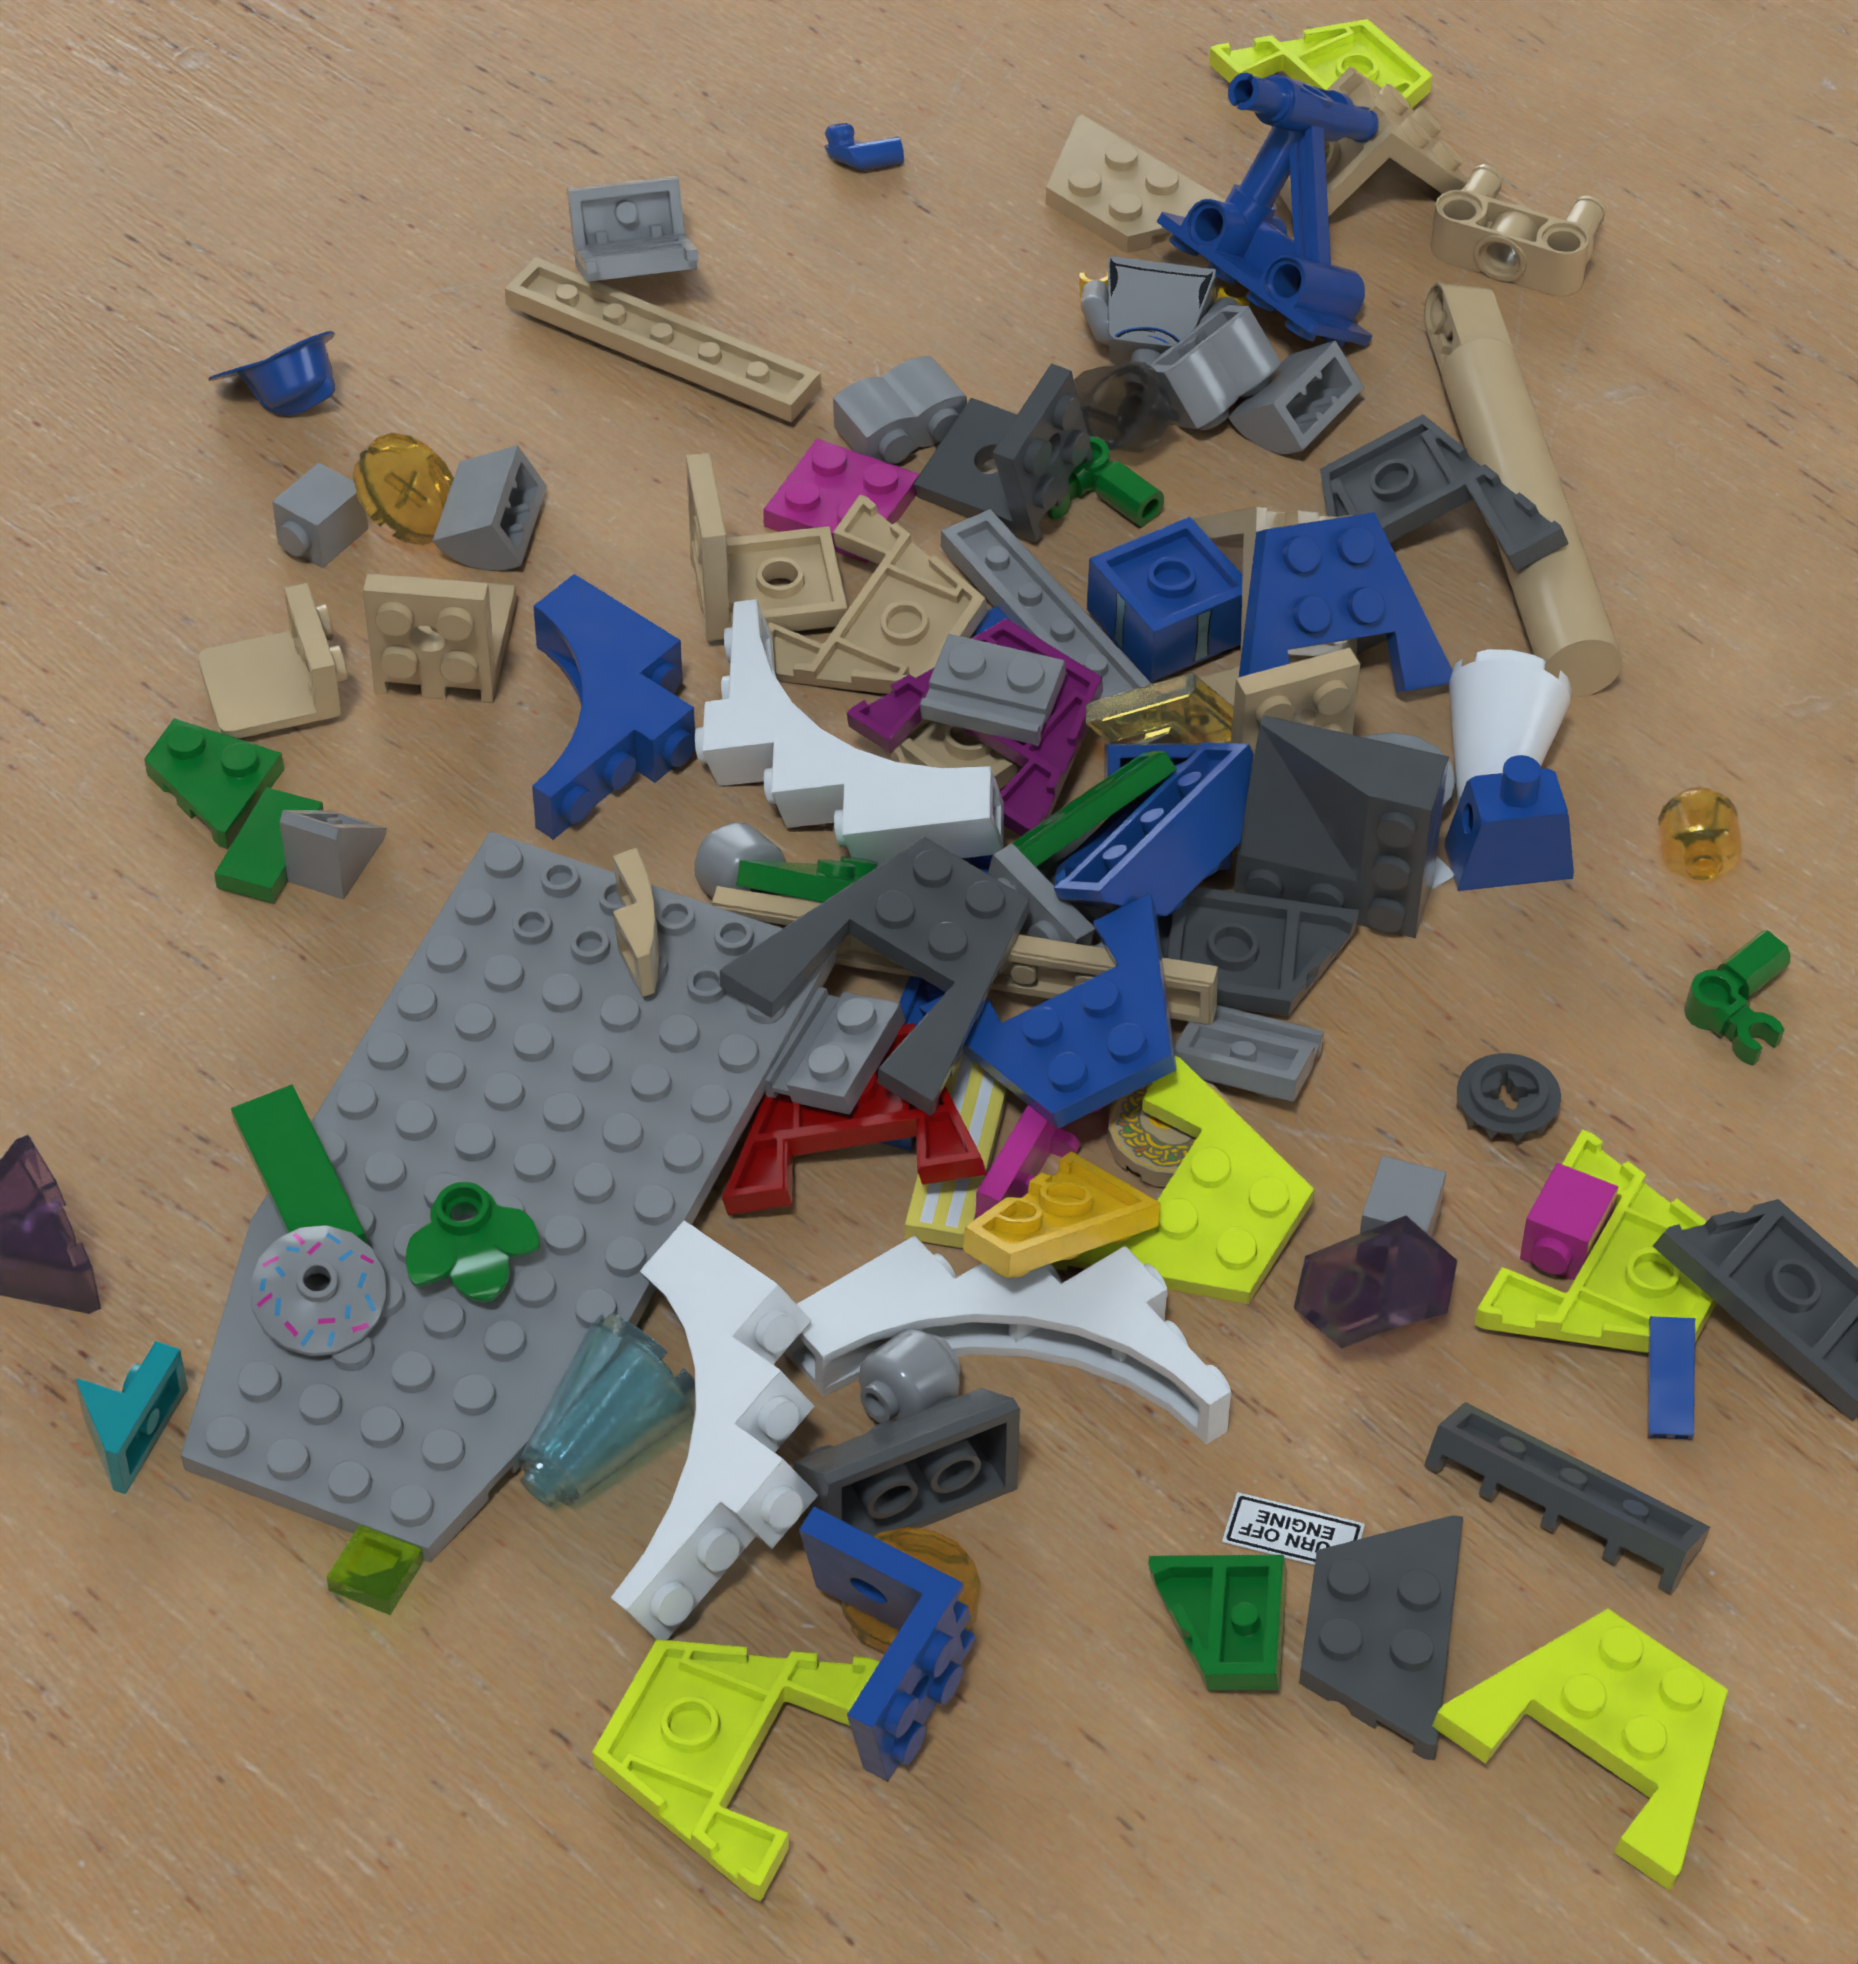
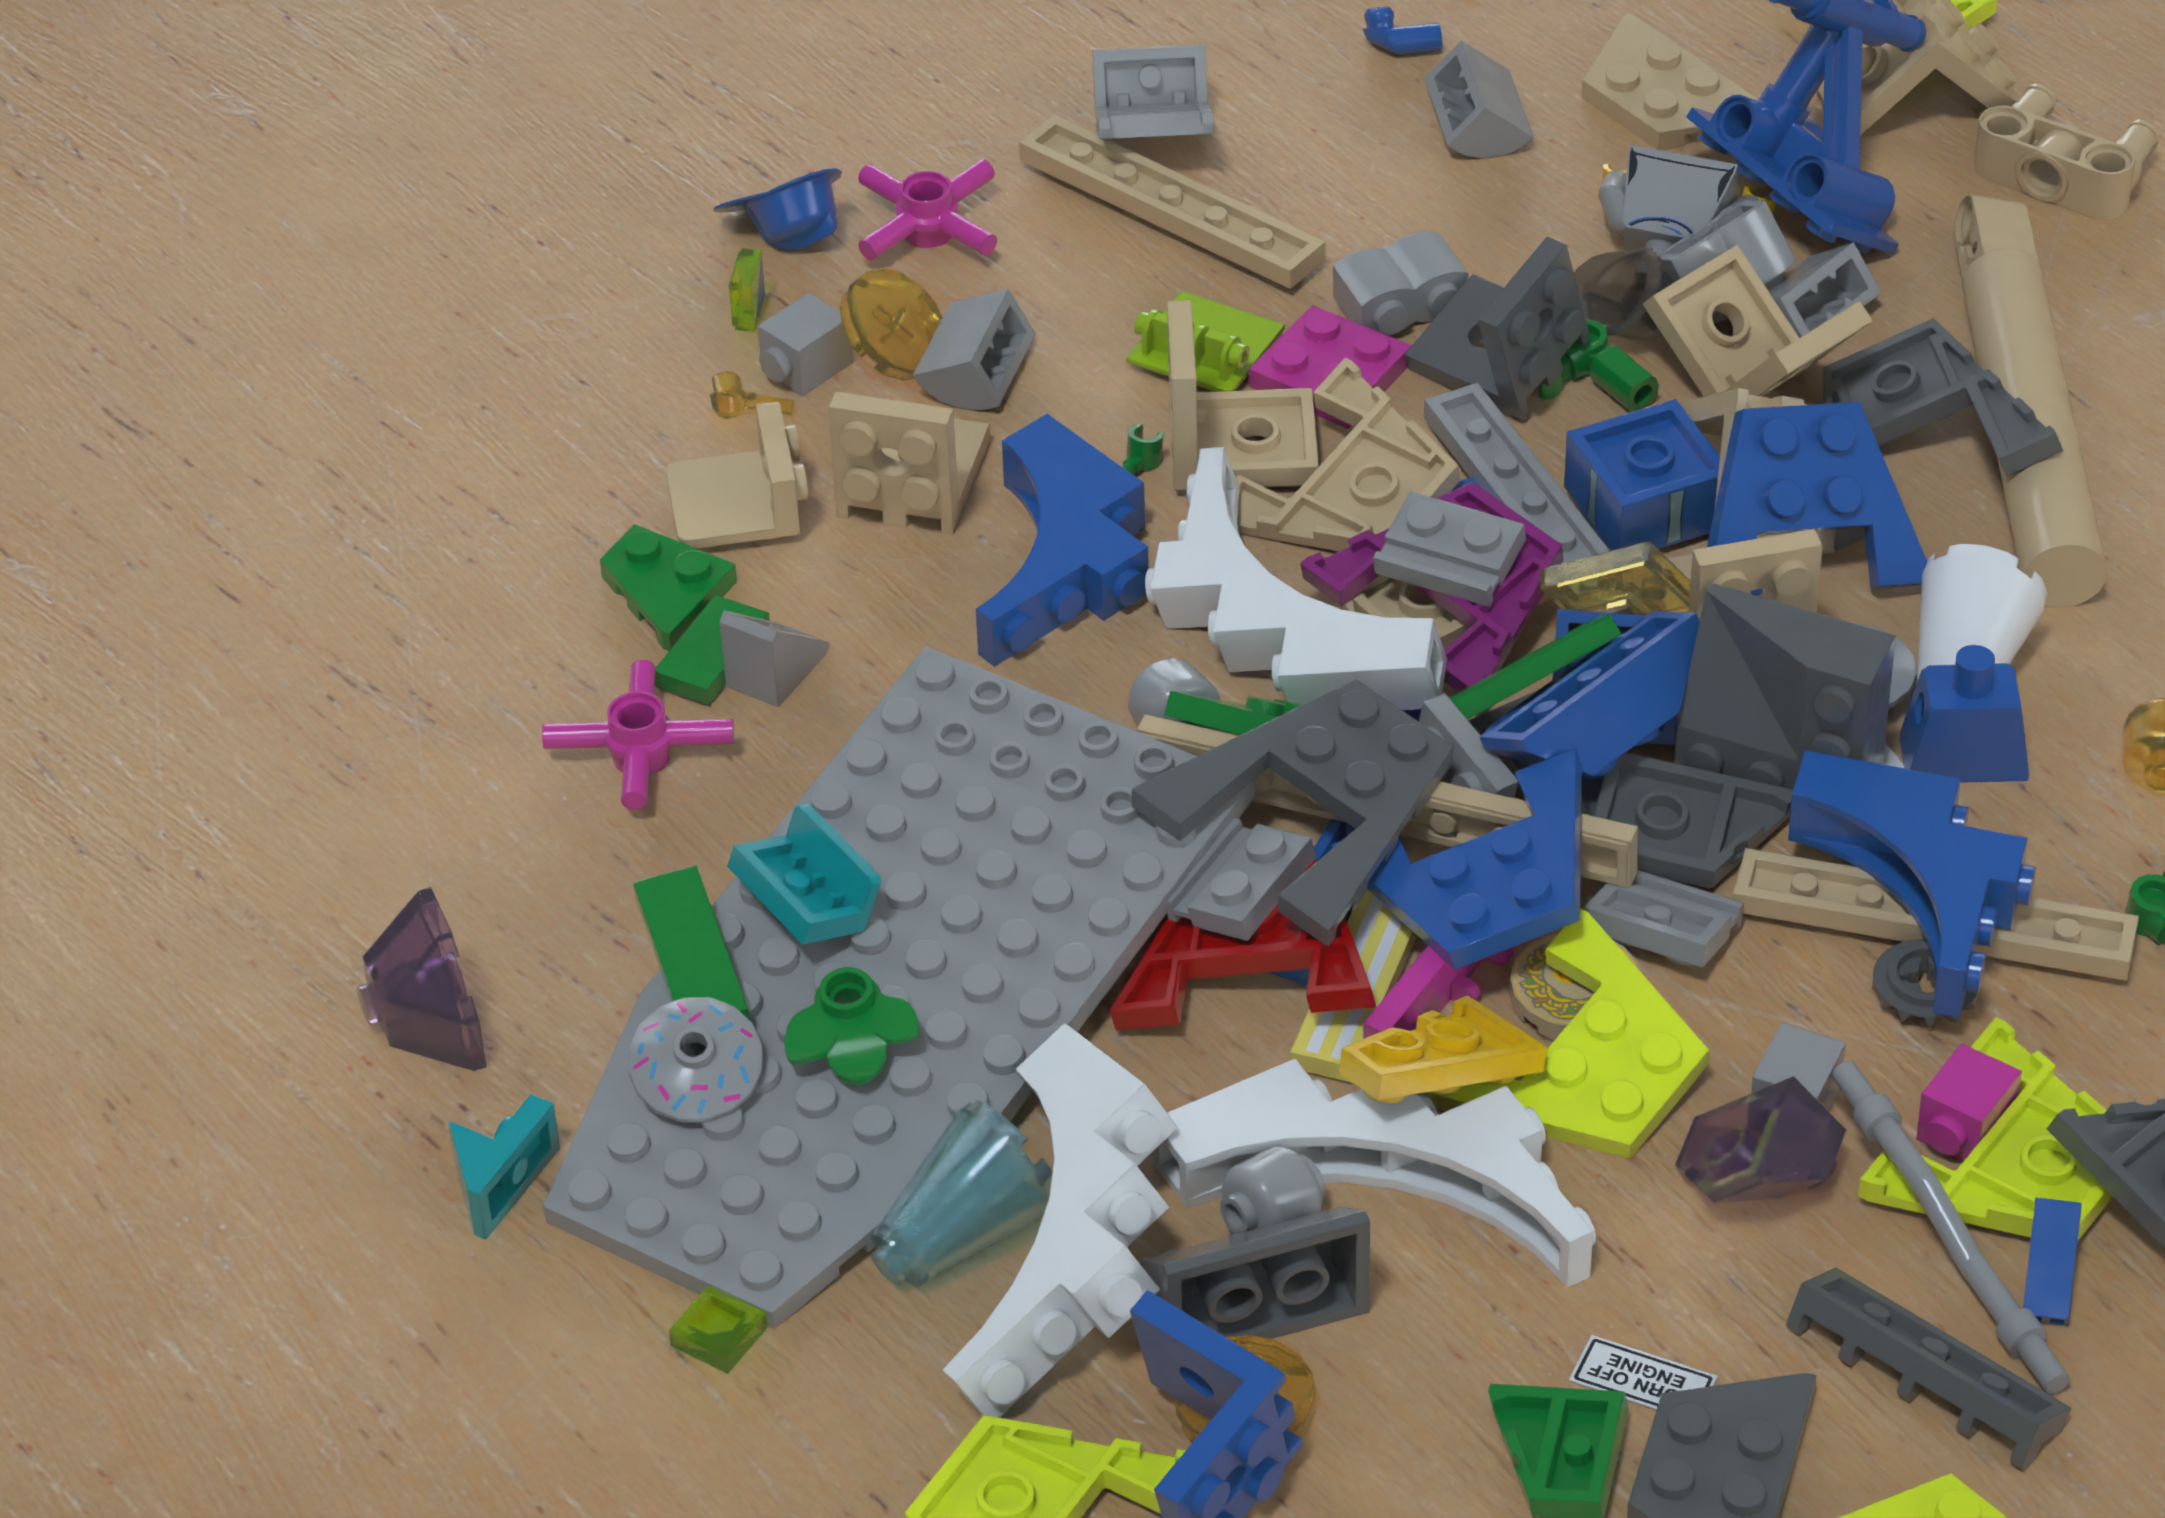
camera: 10 degrees right, 5 degrees down
tan slope [613,847,659,997] -> none
none -> dark pink bar [542,660,734,810]
none -> clear yellow hand [710,371,794,419]
none -> teal bracket [727,804,881,945]
none -> clear neon green tile [729,248,766,332]
none -> dark pink bar [858,159,997,260]
none -> green hand [1122,424,1164,475]
none -> lime hinge [1126,291,1285,392]
none -> light grey brick [1424,40,1534,158]
none -> tan bracket [1643,245,1873,397]
none -> tan plate [1733,848,2139,981]
none -> blue arch [1788,750,2036,1018]
none -> light grey bar [1832,1061,2070,1394]

